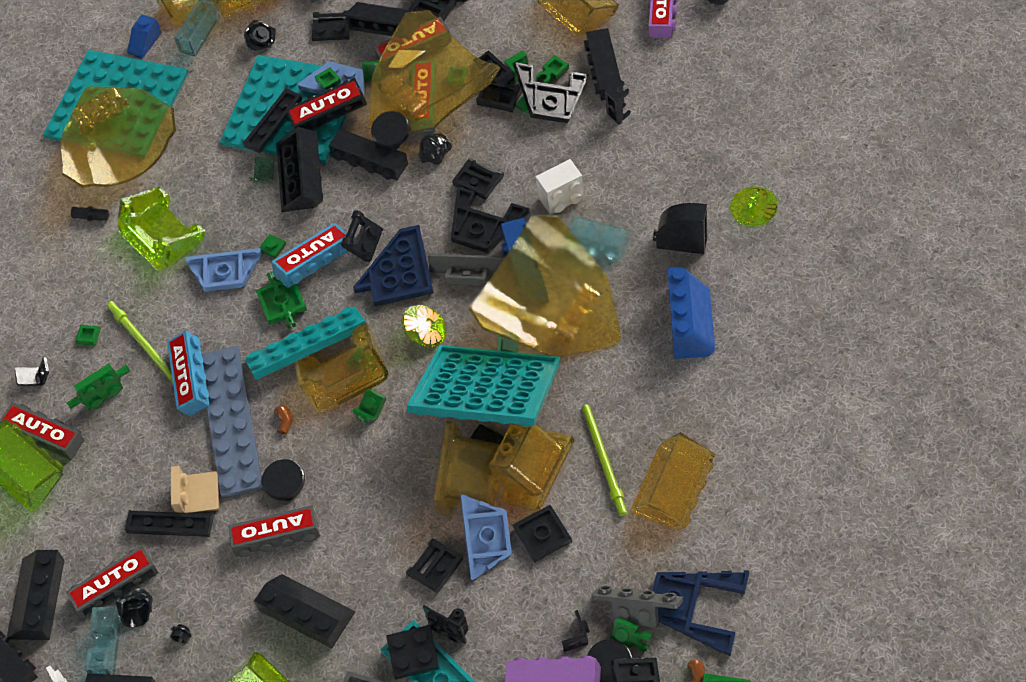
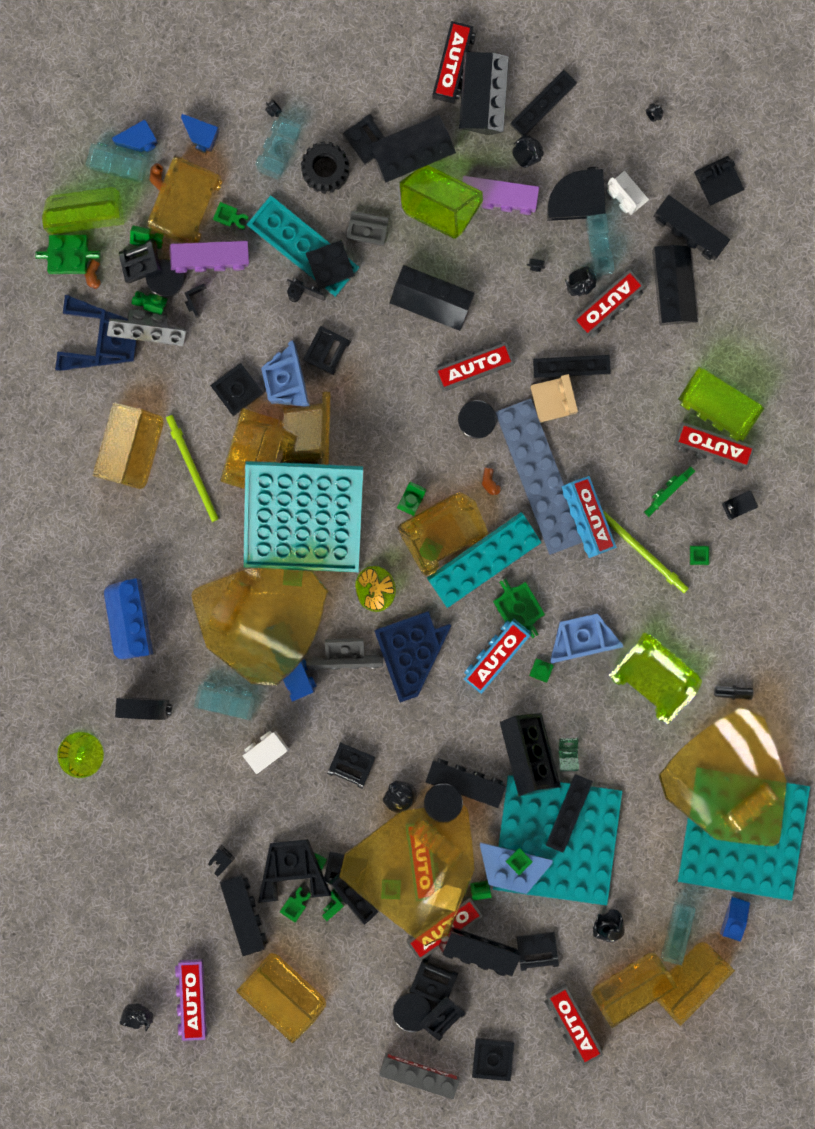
camera: 165 degrees right, 30 degrees up
brick [286,78,367,130] -> none
black plate [341,210,383,262] -> none
black wing [451,186,530,253] -> none

